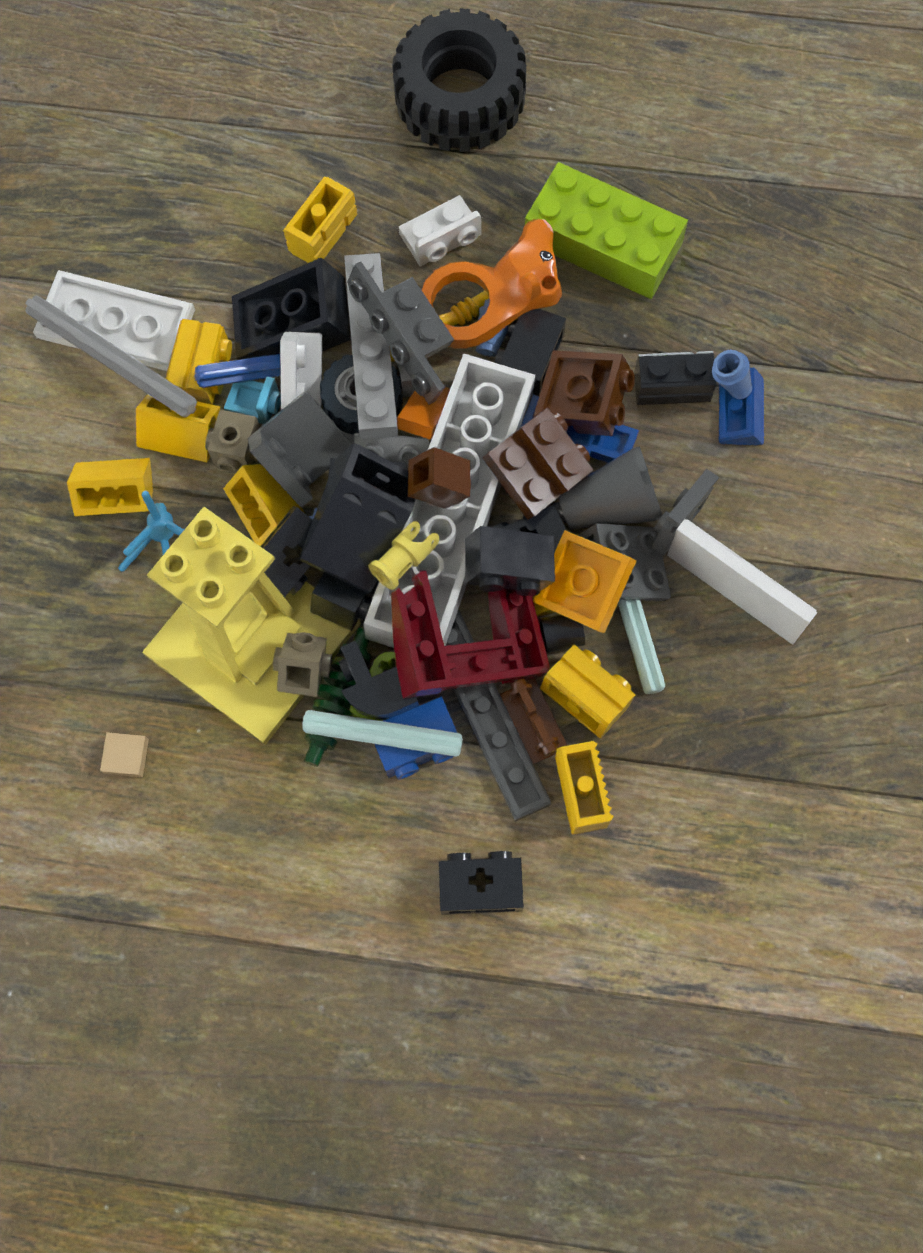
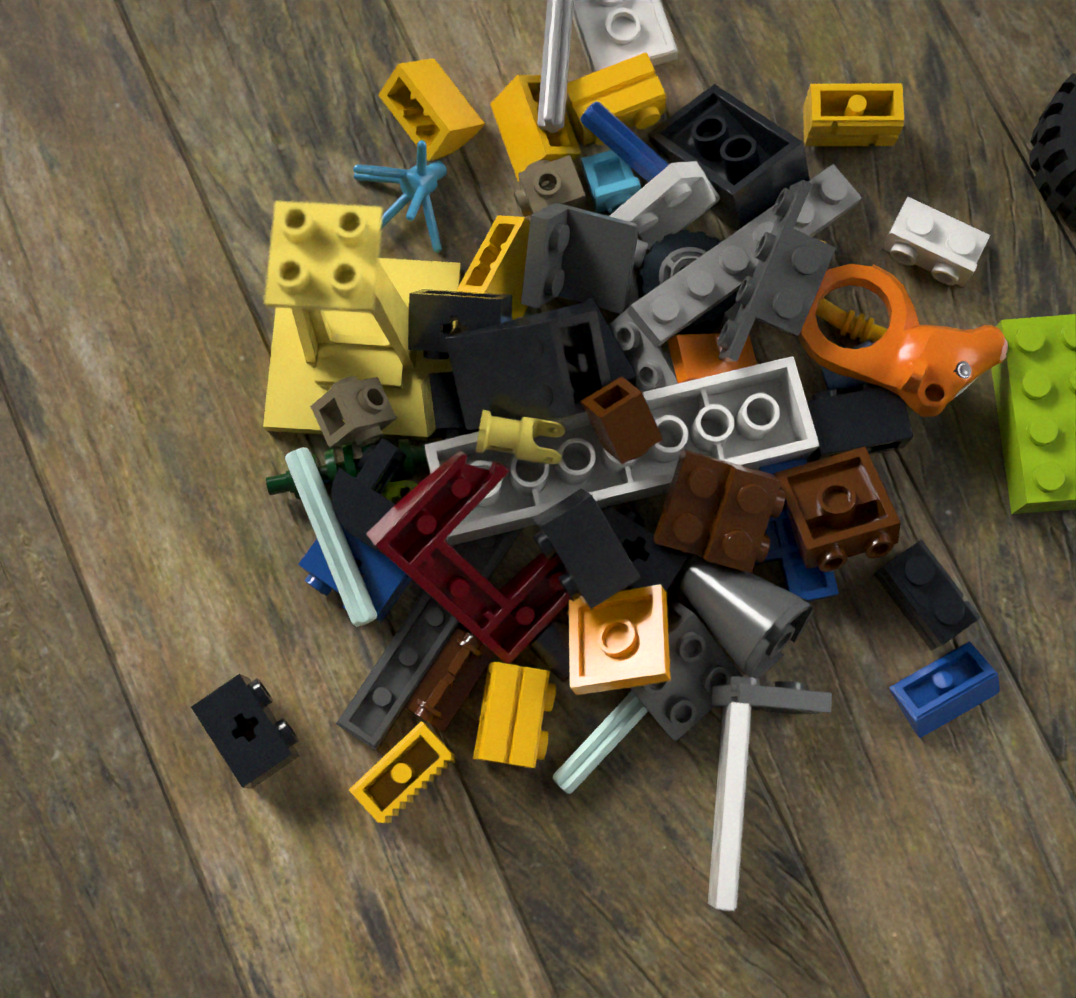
camera: 60 degrees right, 5 degrees up
tan tile [100,732,149,778] -> none
medium blue cone [712,350,752,399] -> none

